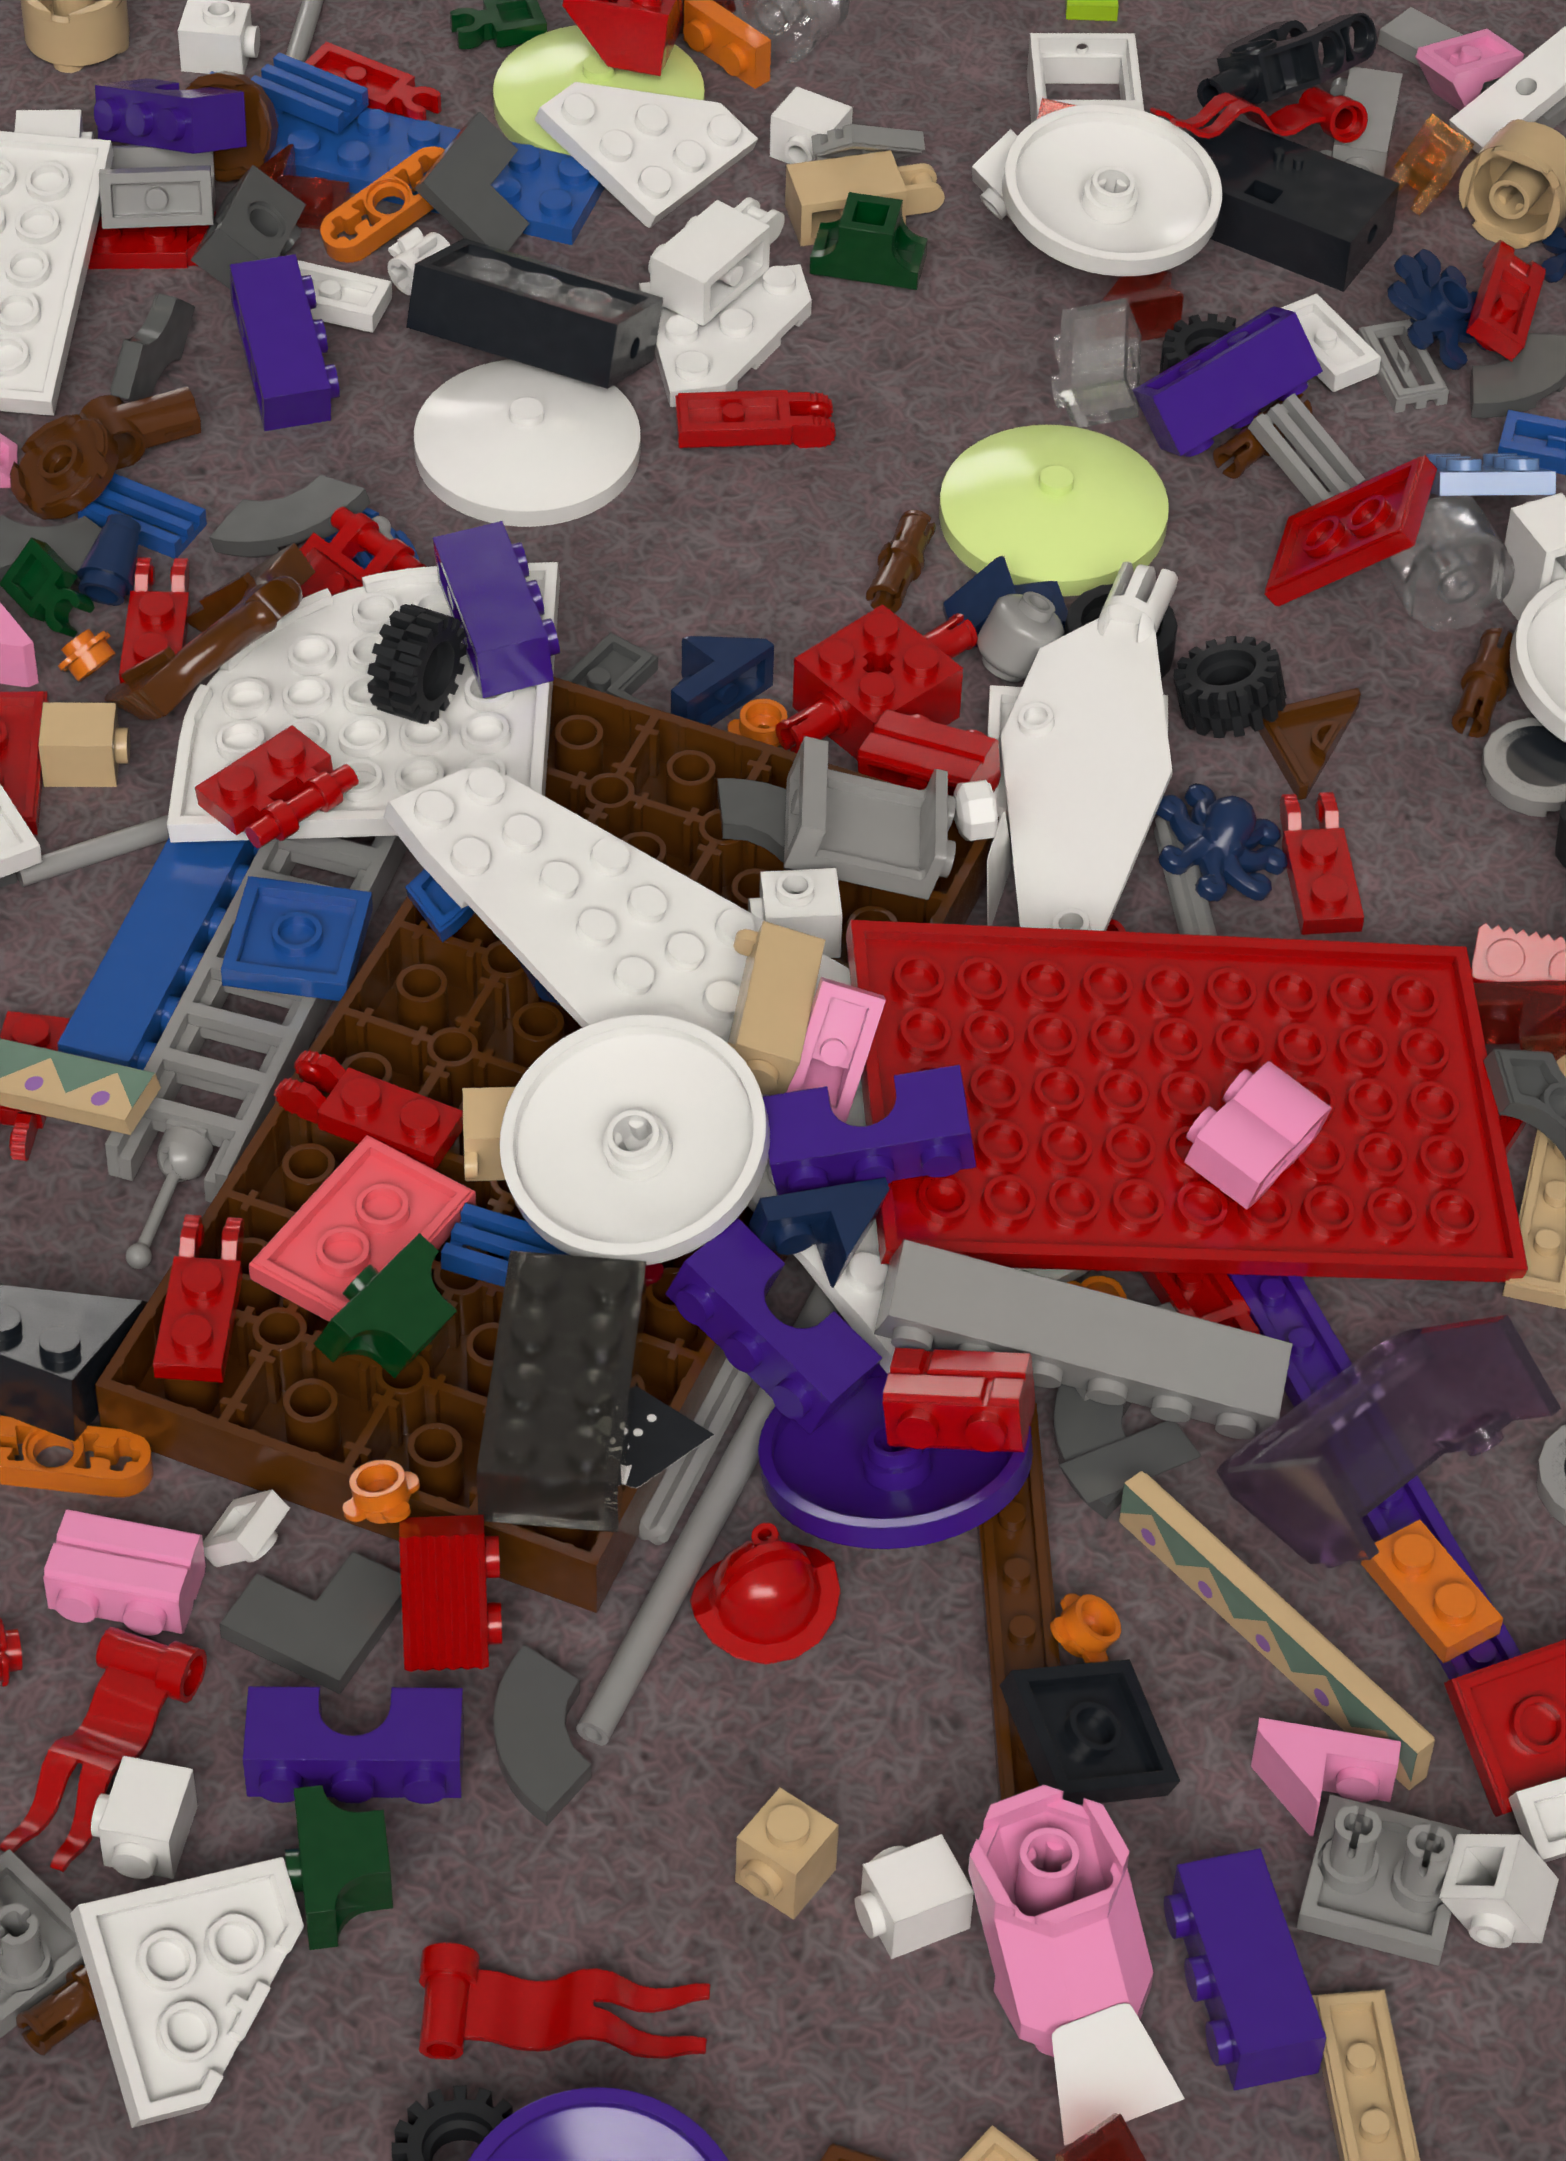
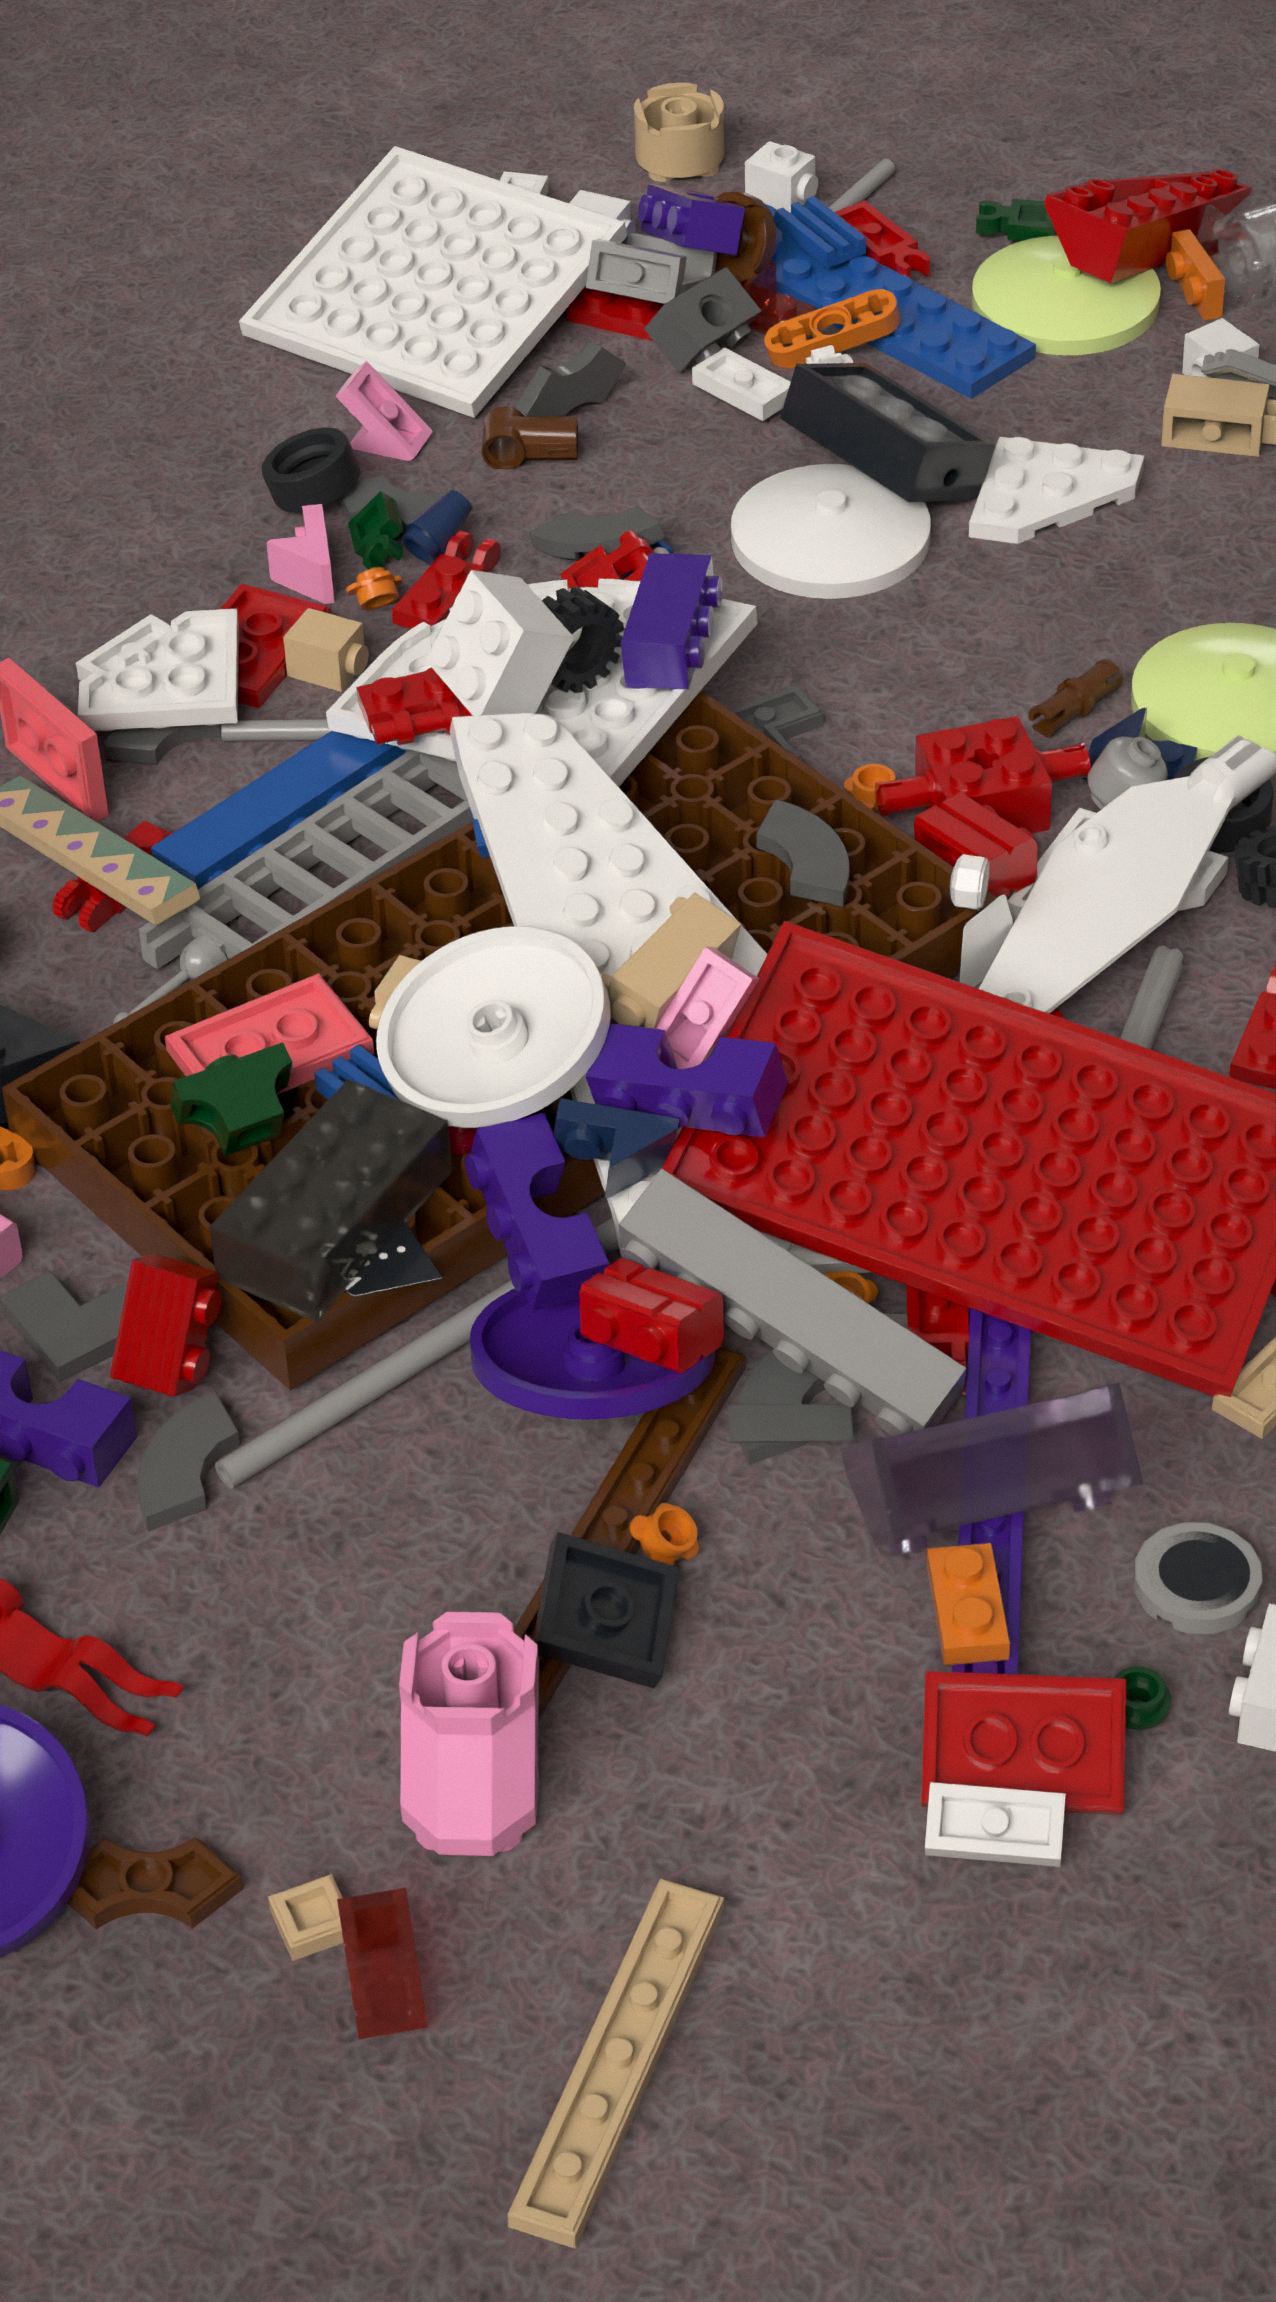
camera: 30 degrees right, 5 degrees down
reddish brown plate [10,414,119,520] -> none
blue tile [77,473,207,559] -> none
reddish brown piece [105,542,315,720] -> none
red hinge [153,1214,244,1383] -> none
white plate [203,1489,290,1567] -> none
blue plate [221,876,373,1001] -> none
dark purple brick [230,254,340,431] -> none
red hinge [274,1050,463,1170] -> none
orange plate [342,1460,420,1524] -> none
dark grey tile [414,111,530,251] -> none
white plate [535,82,758,228] -> none
light grey axle [638,1358,752,1545] -> none
white brick [648,197,785,326] -> none
dark blue slope [671,636,774,726] -> none
red hinge [675,390,836,448] -> none
red helmet [690,1523,841,1665] -> none
tan brick [735,1788,839,1920] -> none
white brick [748,868,842,958] -> none
light grey panel [784,736,956,900] -> none
dark green brick [810,192,928,290] -> none
white brick [855,1834,974,1959] -> none
white sticker [1052,2003,1185,2146] -> none
tan tile [1119,1471,1435,1790] -> none
dark blue animal [1156,783,1288,901] -> none
dark purple brick [1164,1848,1327,2090] -> none
bright pink brick [1184,1061,1332,1210] -> none
bright pink slope [1251,1717,1401,1837] -> none
light grey plate [1296,1794,1471,1966] -> none
white brick [1439,1834,1559,1948] -> none
none -> white brick [426,570,574,716]

